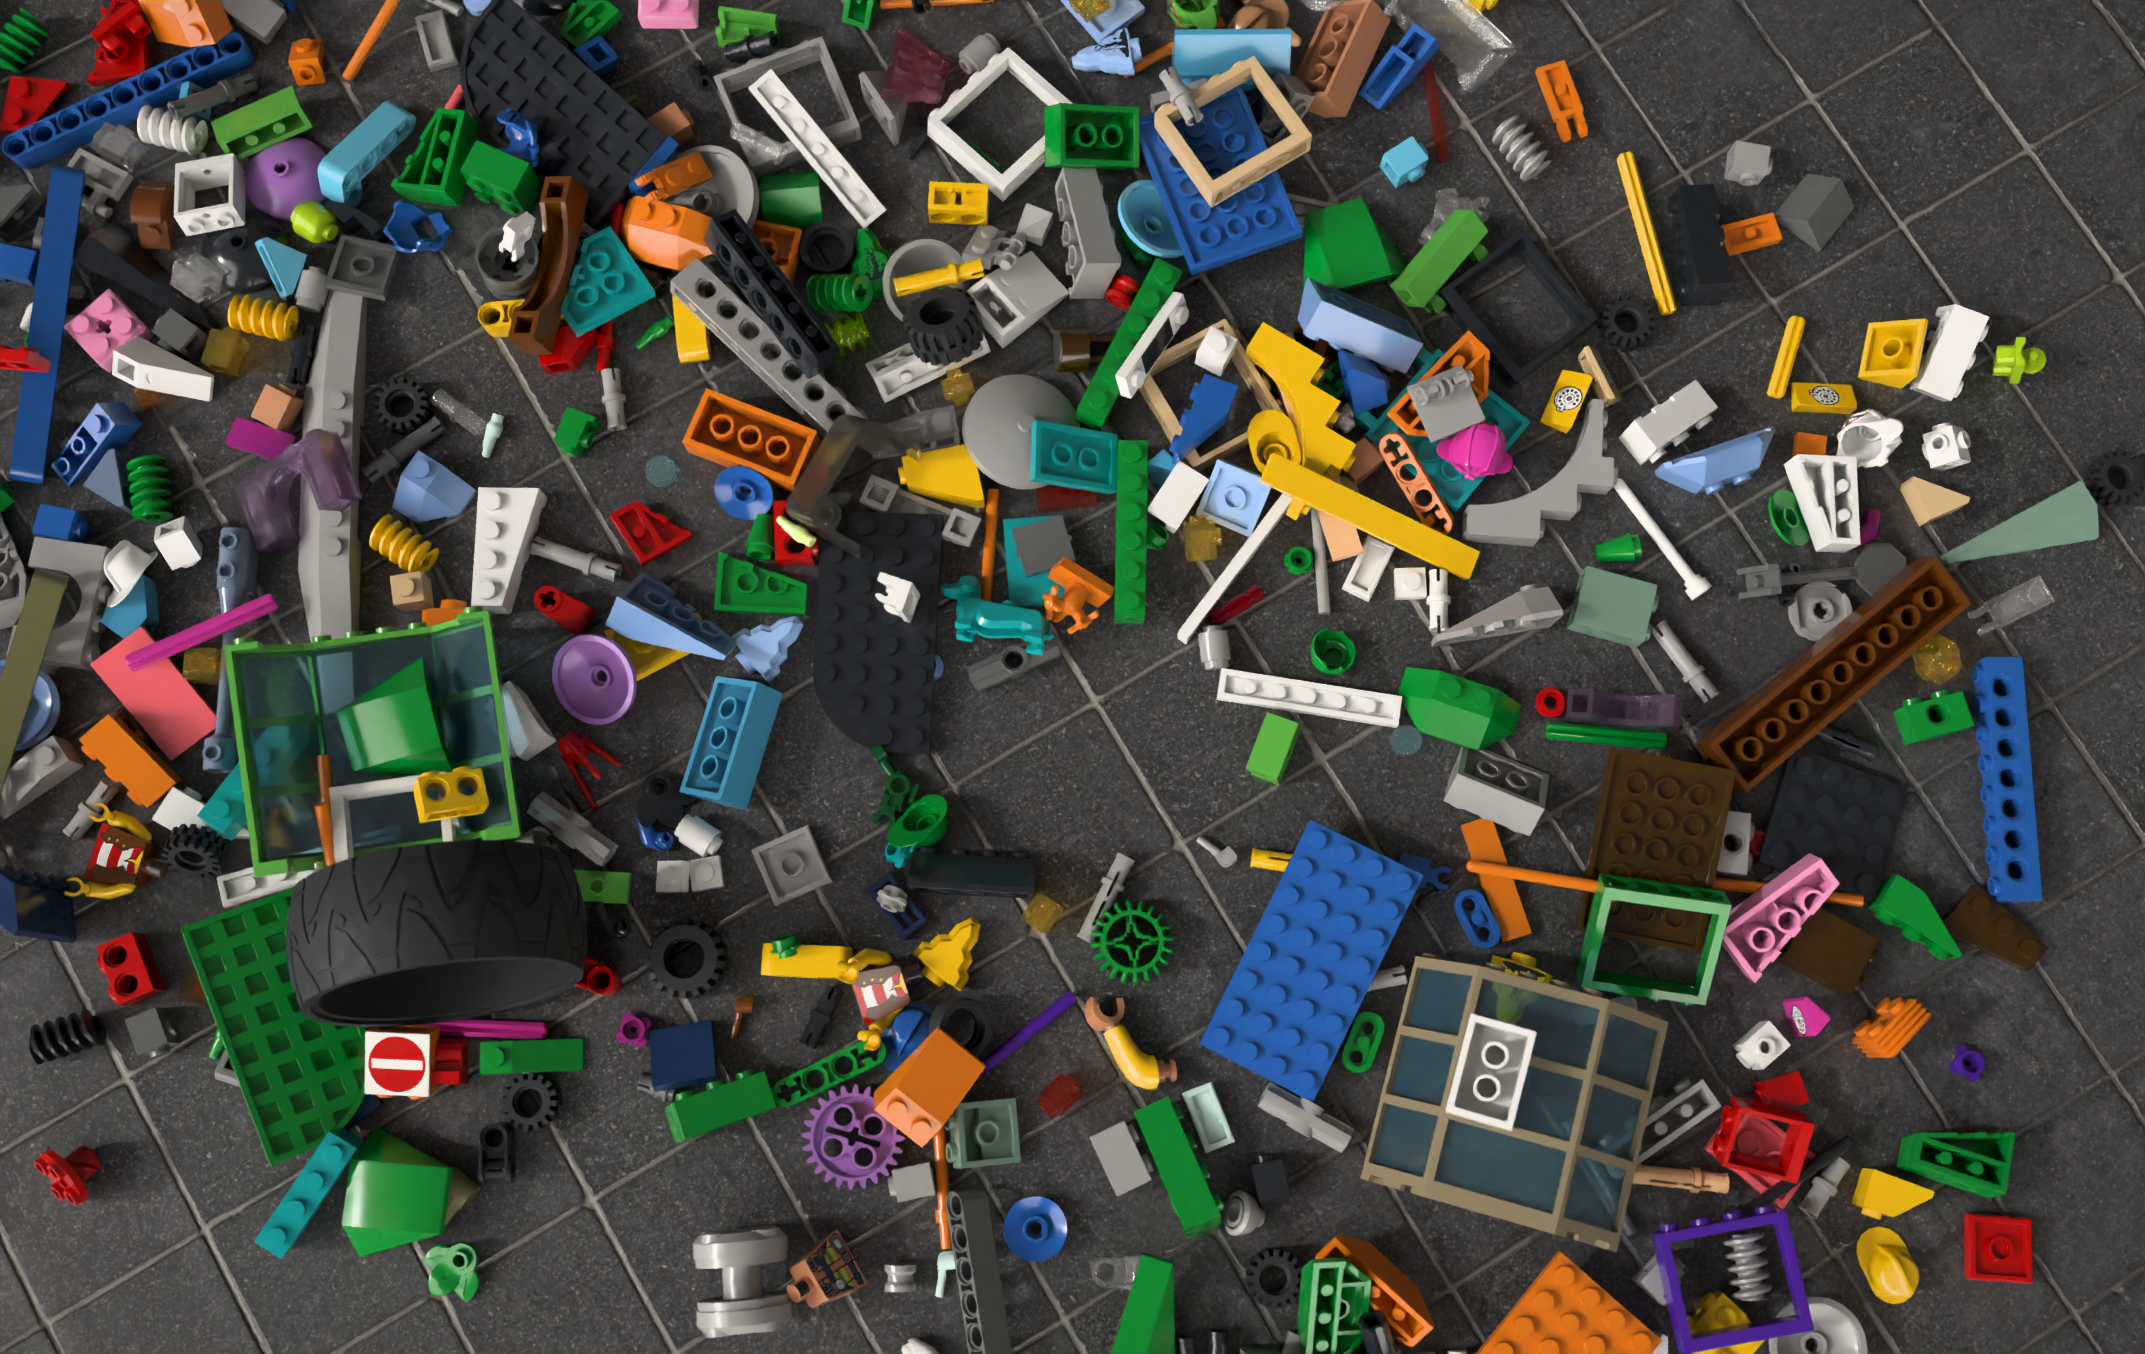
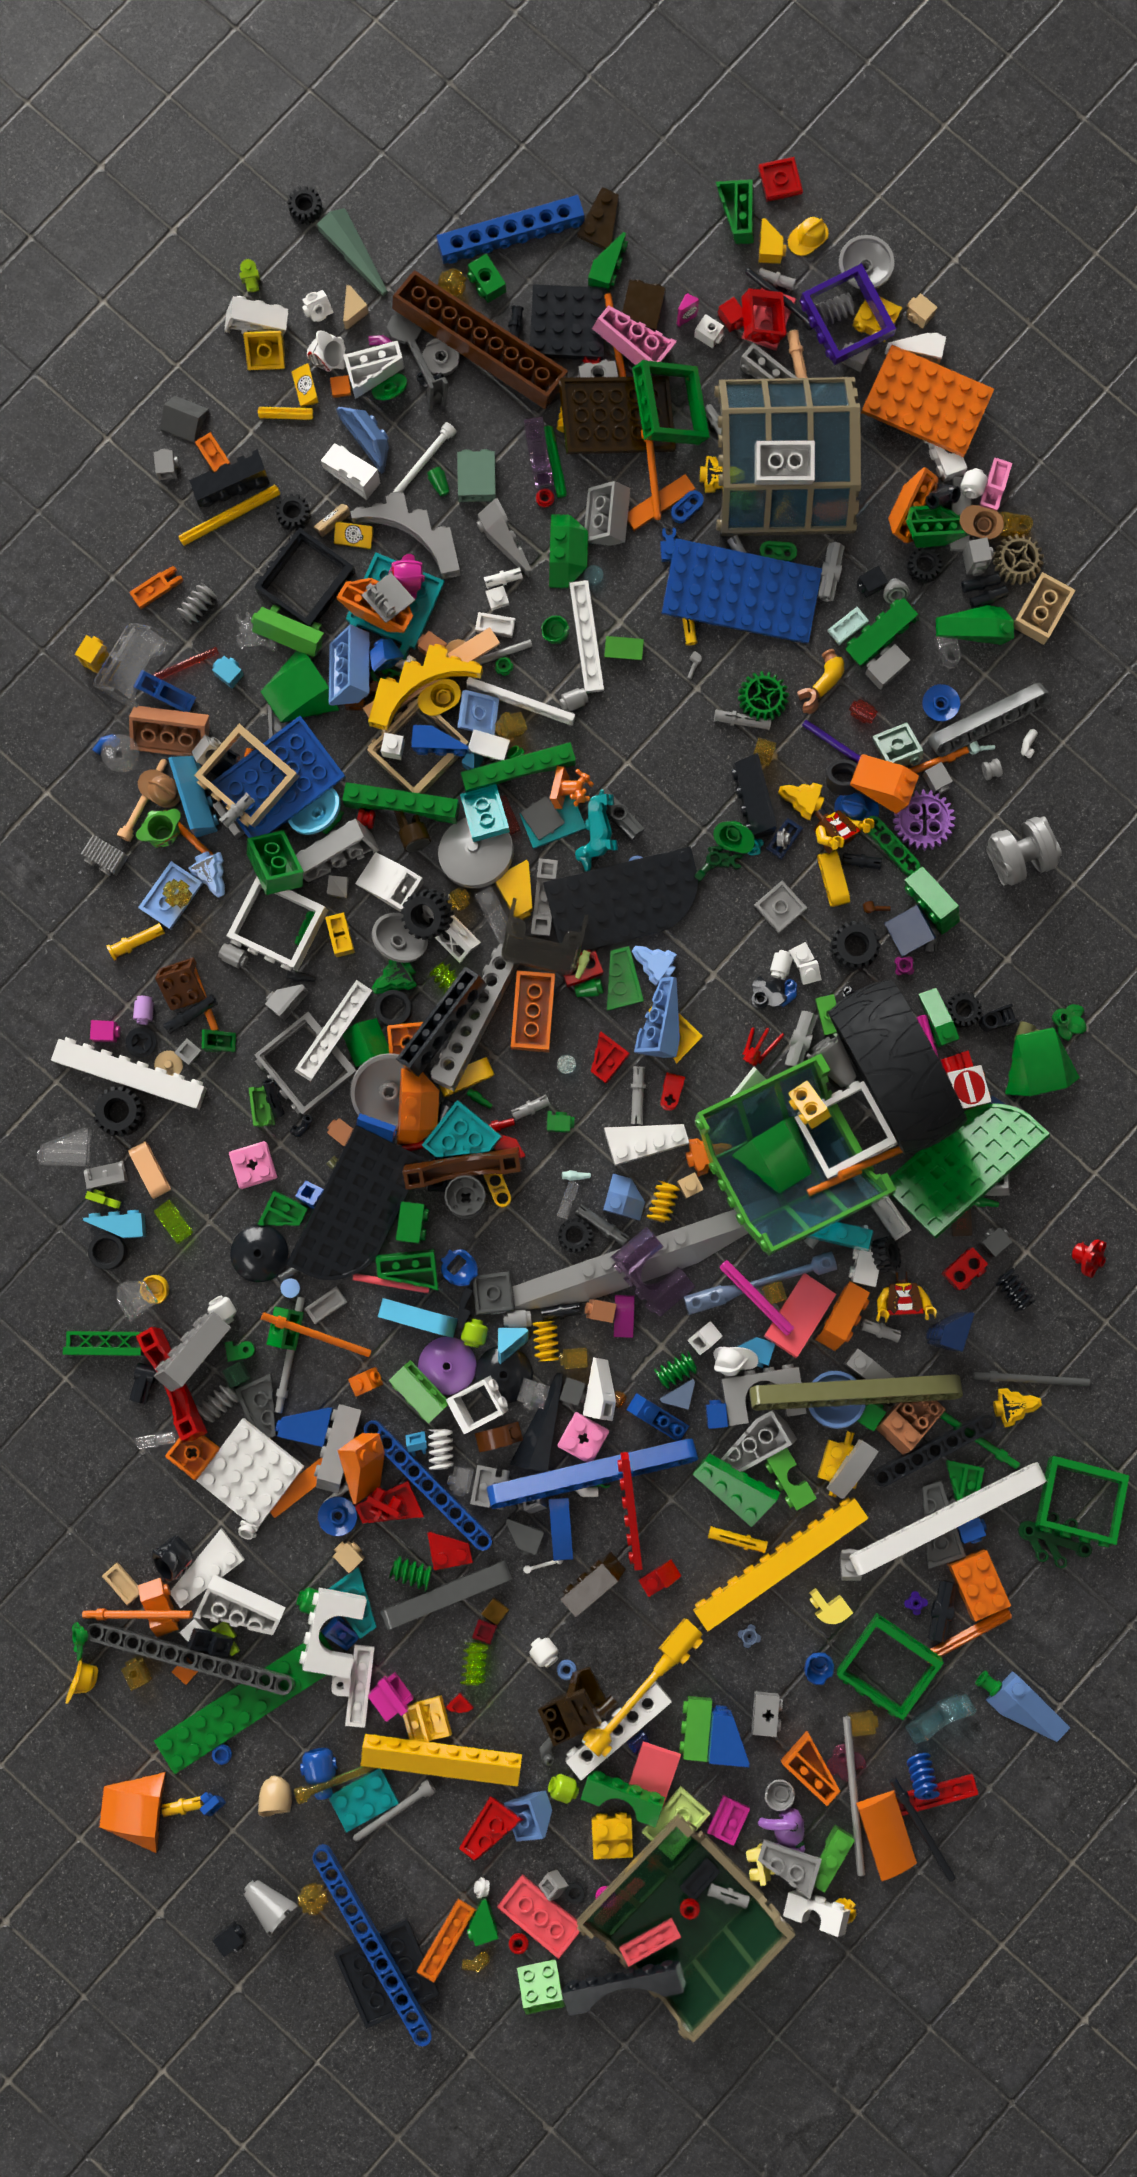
camera: 105 degrees left, 5 degrees up
dark grey pin [167,73,258,121] -> none
teal brick [254,1128,364,1259] -> none
blue helmet [497,109,539,167] -> none
white plate [499,211,536,262] -> none
medium lavender dish [552,634,637,725] -> none
orange hinge [635,150,713,204] -> none
dark azure slope [679,676,783,810] -> none
blue dish [714,465,774,520] -> none
clear axle [730,122,788,163] -> none
green plate [771,934,801,959] -> none
torso [787,1230,868,1308] -> none
green piece [806,274,874,312] -> none
white hinge [875,572,920,623] -> none
clear pink wing [880,28,949,104] -> none
yellow pin [893,258,985,297] -> none
light grey plate [962,225,1026,271] -> none
orange bar [981,489,999,602] -> none
white plate [1115,291,1189,399] -> none
dark red axle [1208,585,1264,625] -> none
yellow tile [1259,453,1480,580] -> none
orange beam [1379,432,1454,535] -> none
light grey pin [1651,620,1720,704] -> none
orange brick [1852,997,1931,1058] -> none
dark purple plate [1949,1045,1985,1082] -> none
clear hinge [1967,575,2055,636] -> none

